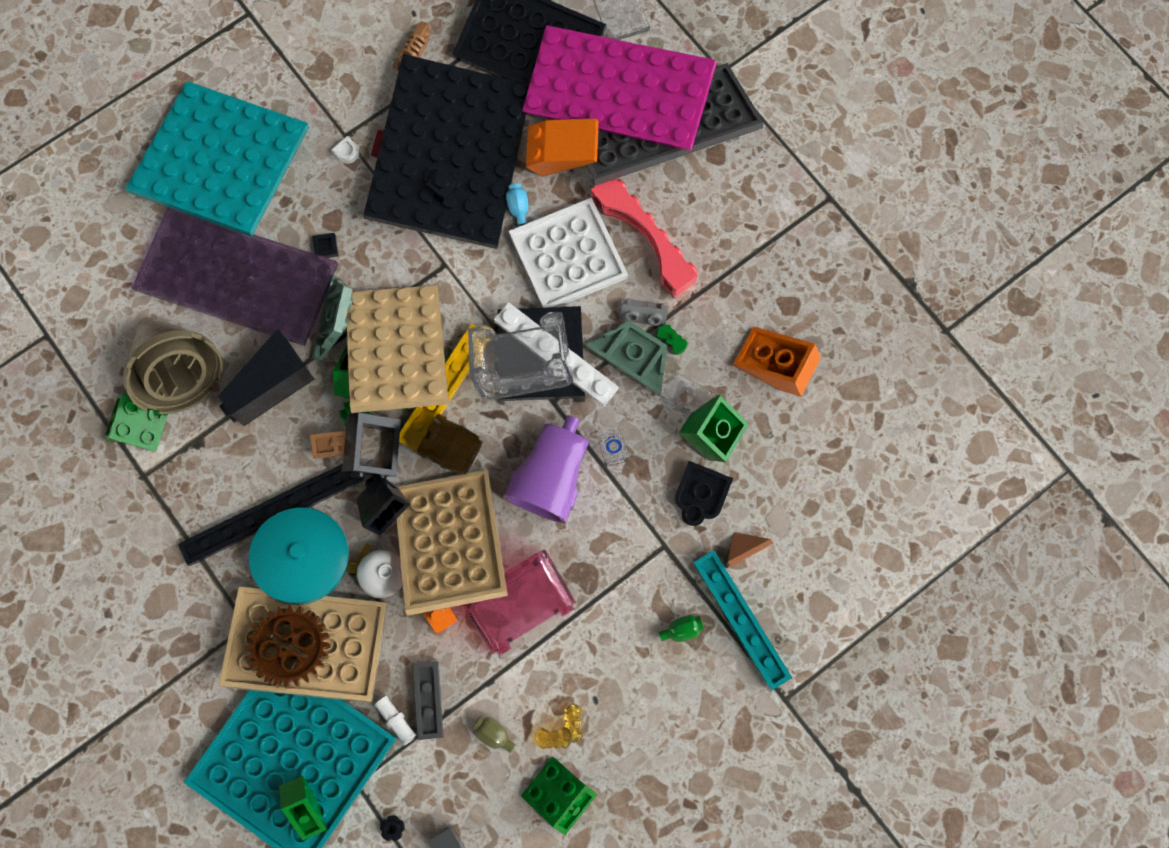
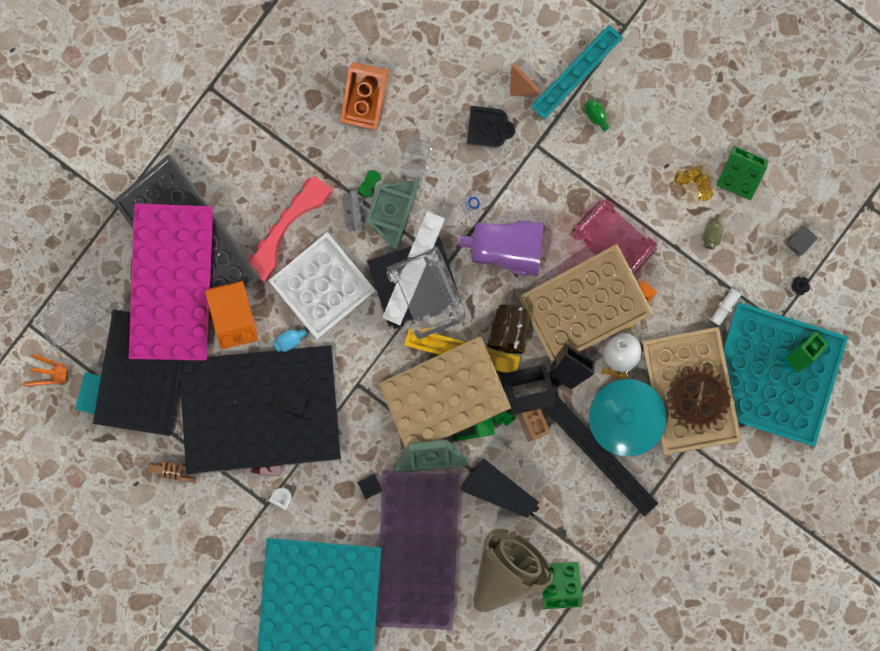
camera: 100 degrees left, 10 degrees up
dark grey plate [413,661,444,740] -> none
green slope [679,395,749,462] -> none

